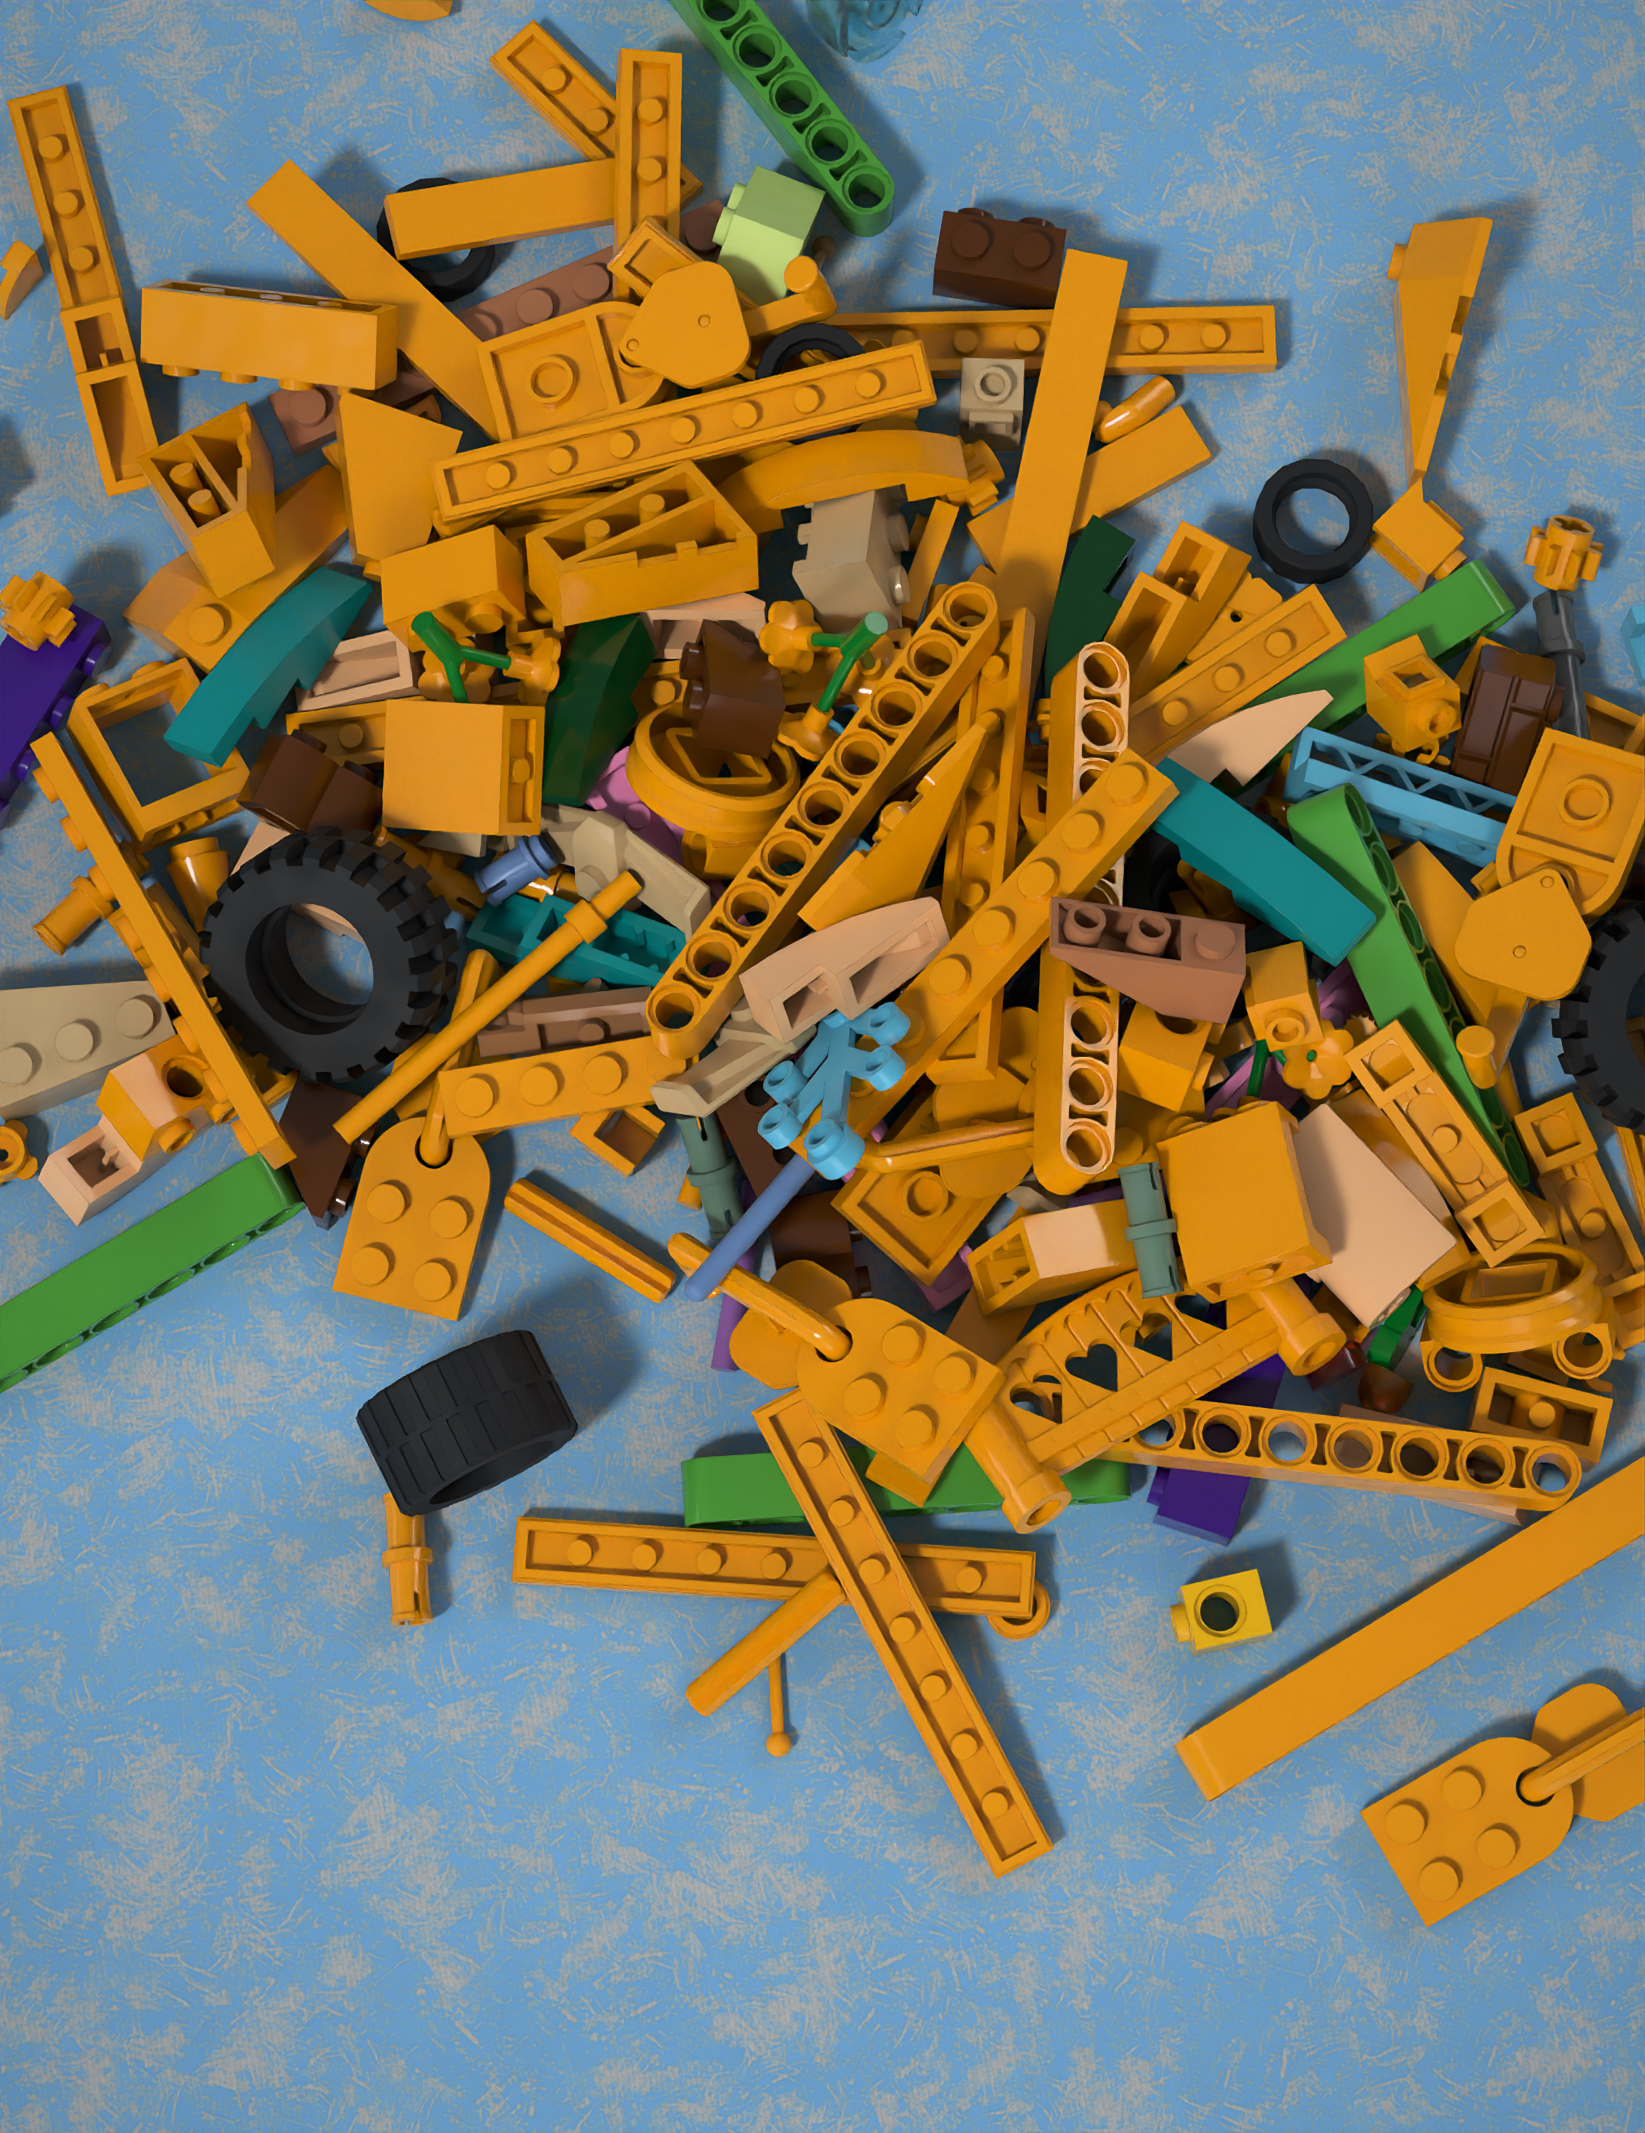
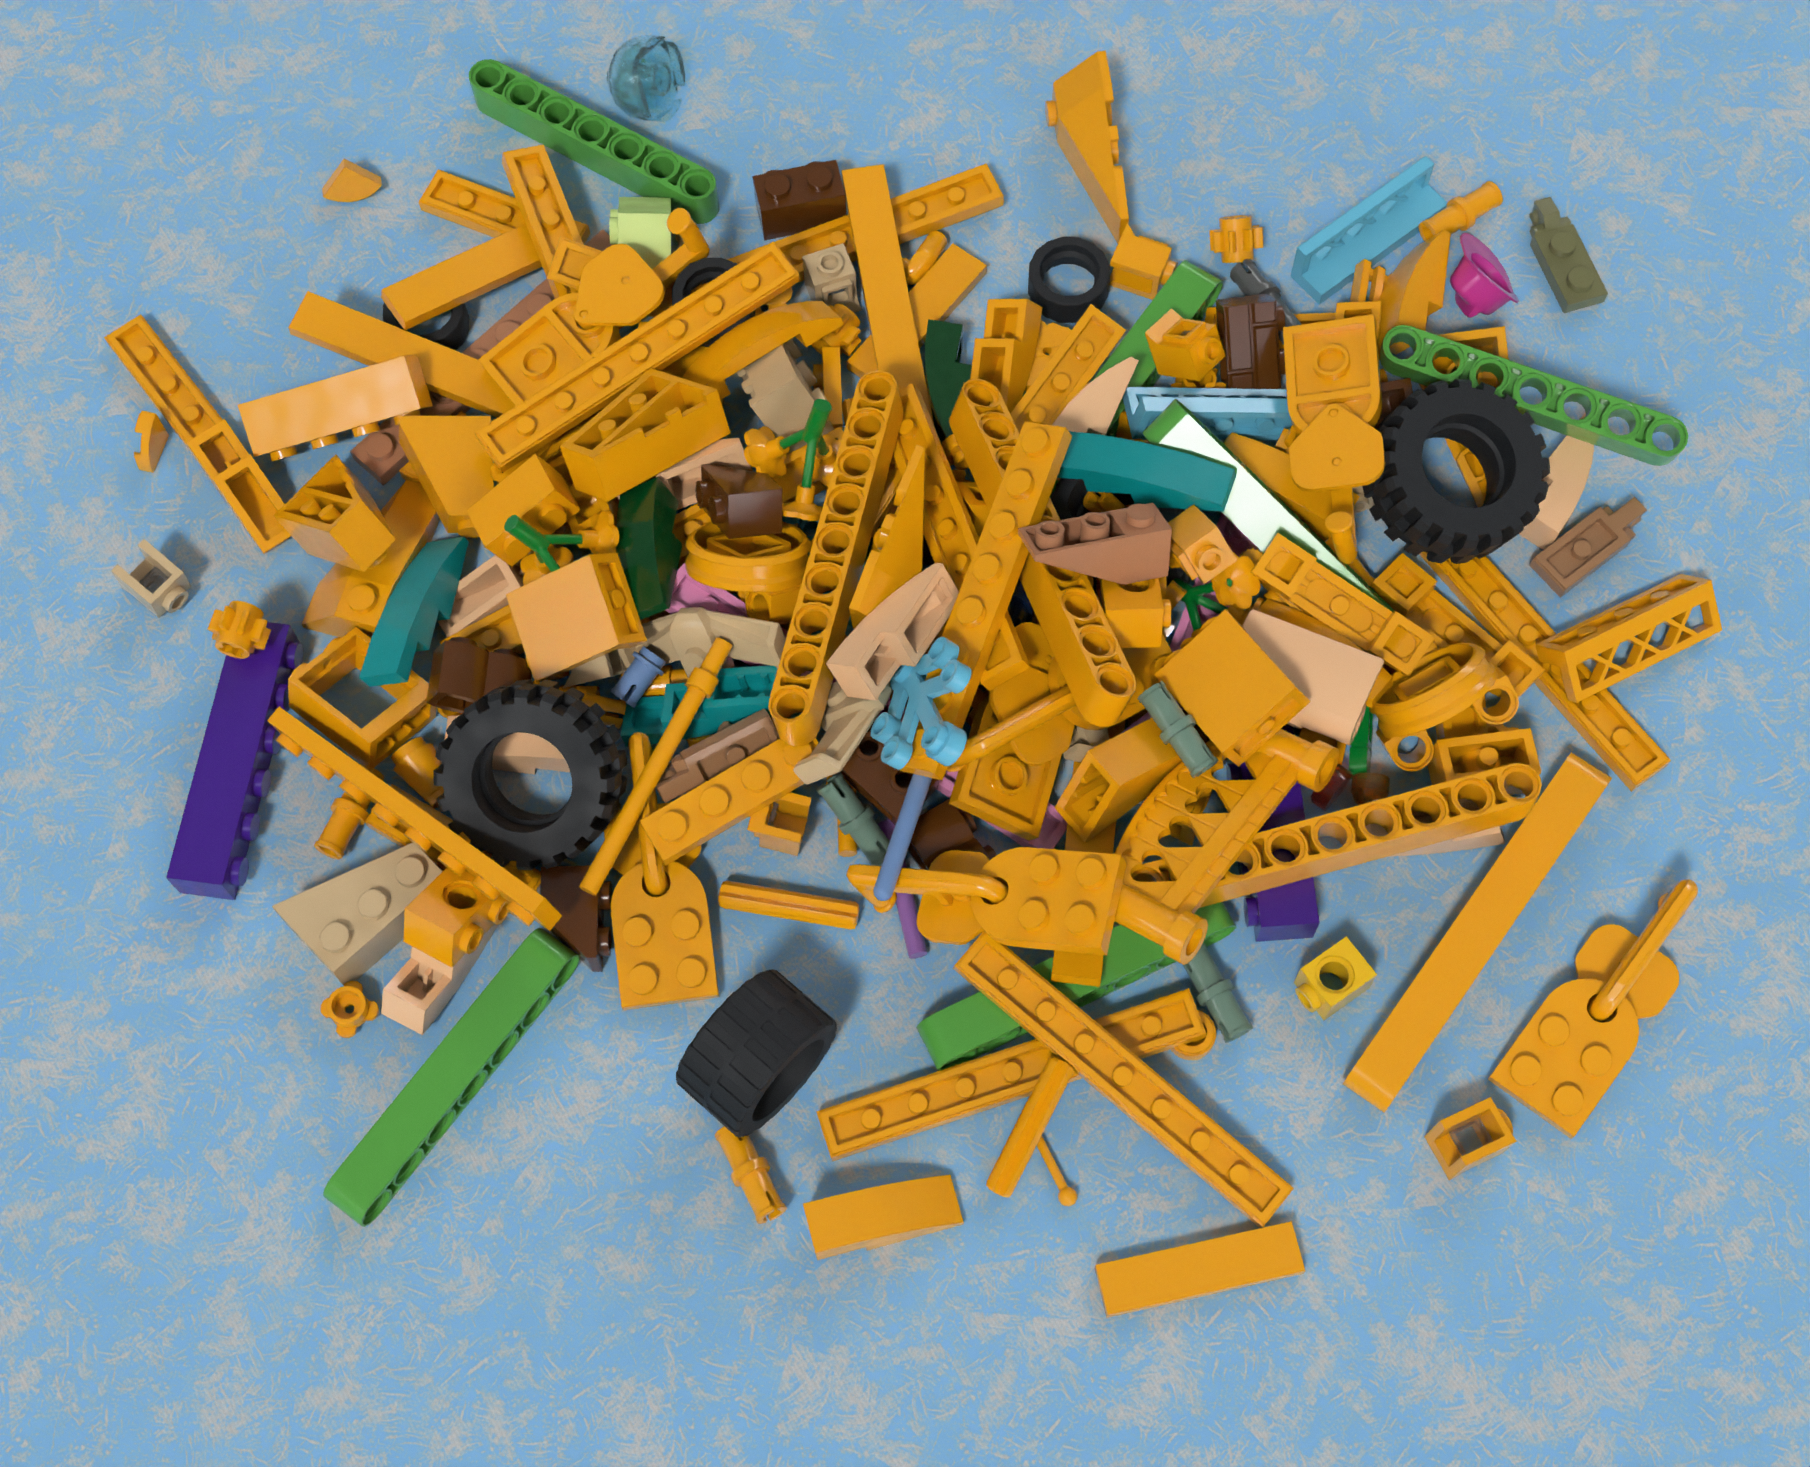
camera: 20 degrees left, 10 degrees down
none -> light orange slope [803,1175,964,1260]
none -> light orange tile [1094,1221,1305,1318]
none -> sand green pin [1183,943,1253,1043]
none -> light orange window [1424,1097,1517,1180]

